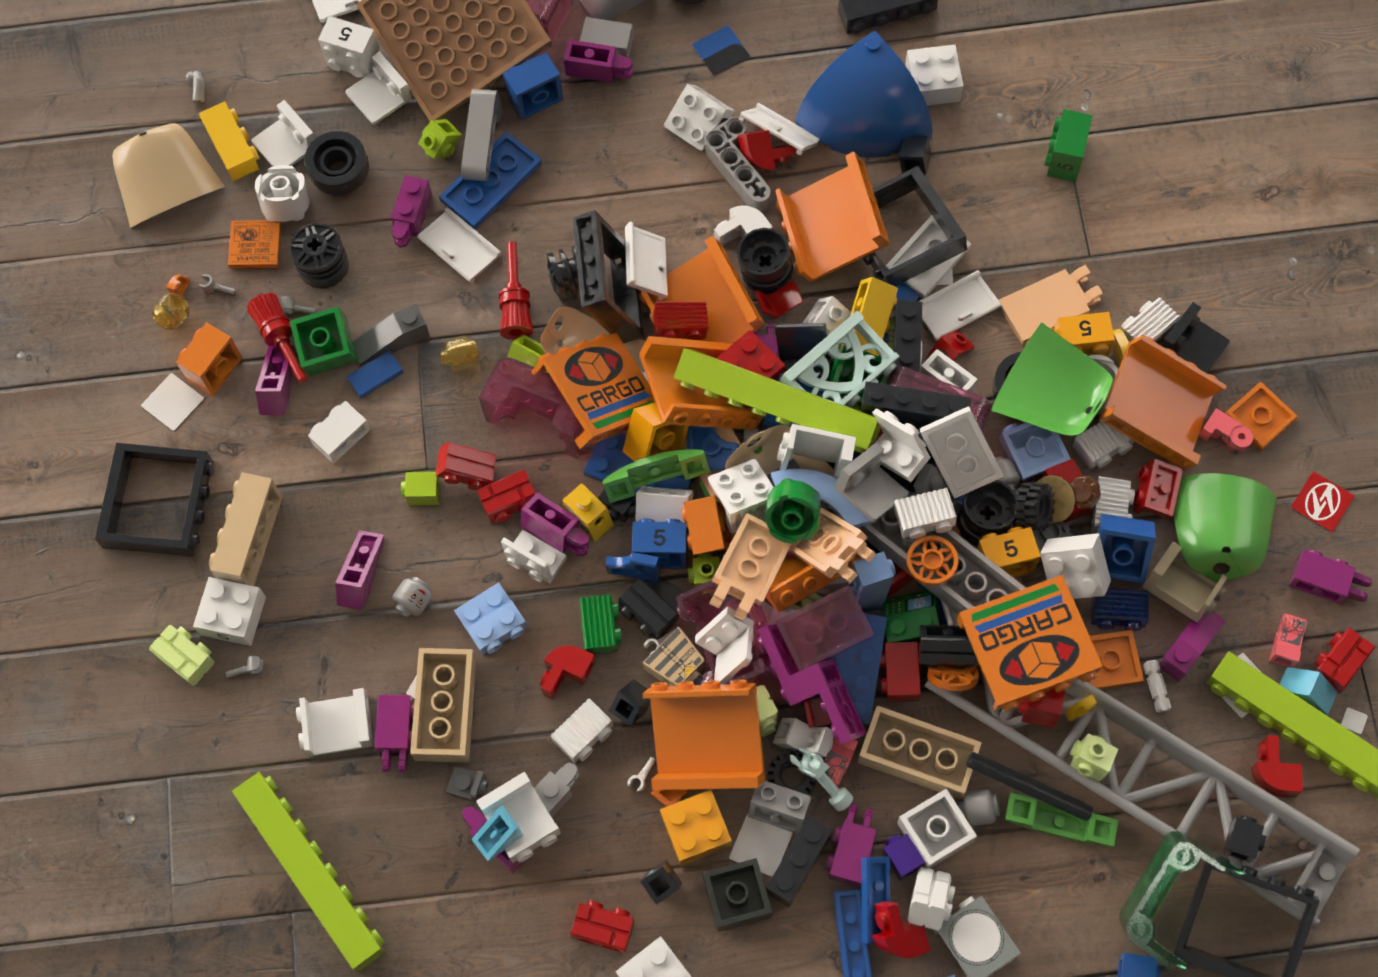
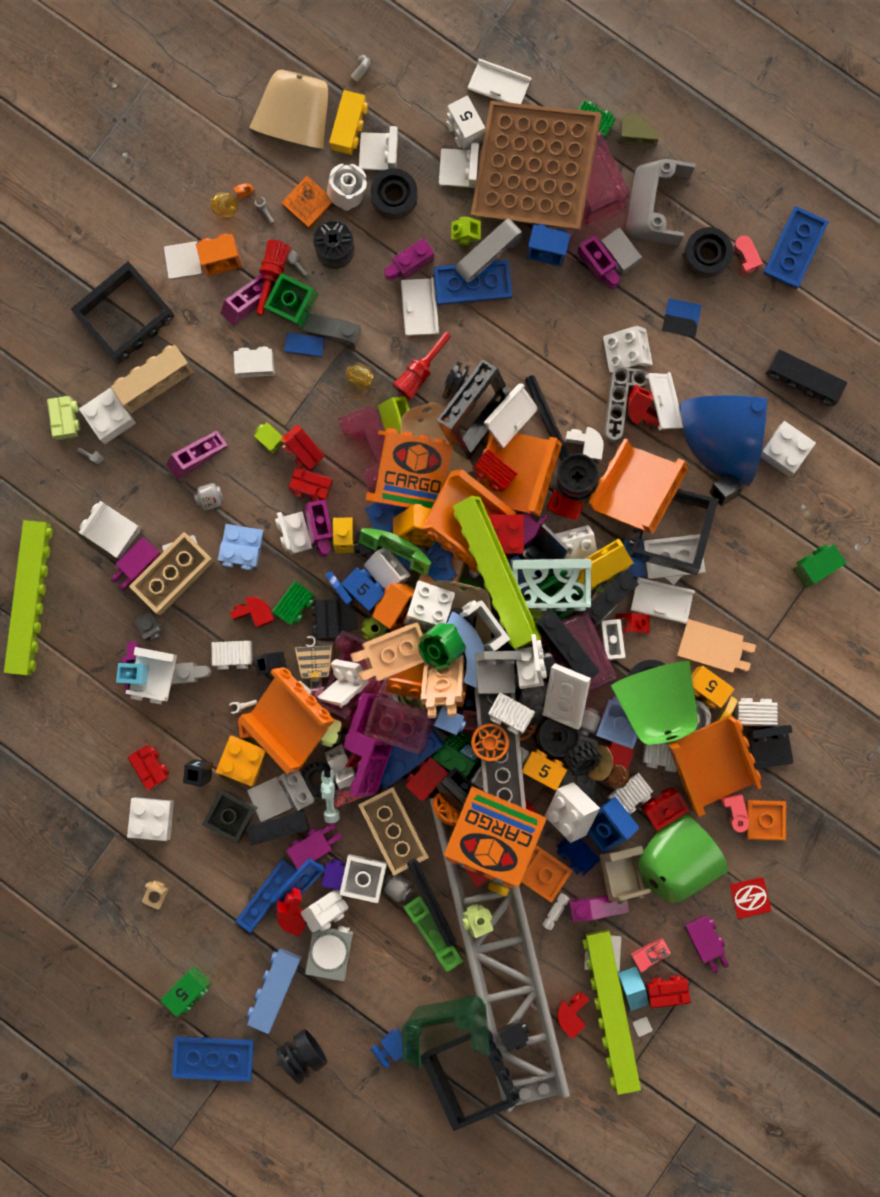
camera: 40 degrees right, 15 degrees up
none -> black axle [525,375,570,462]

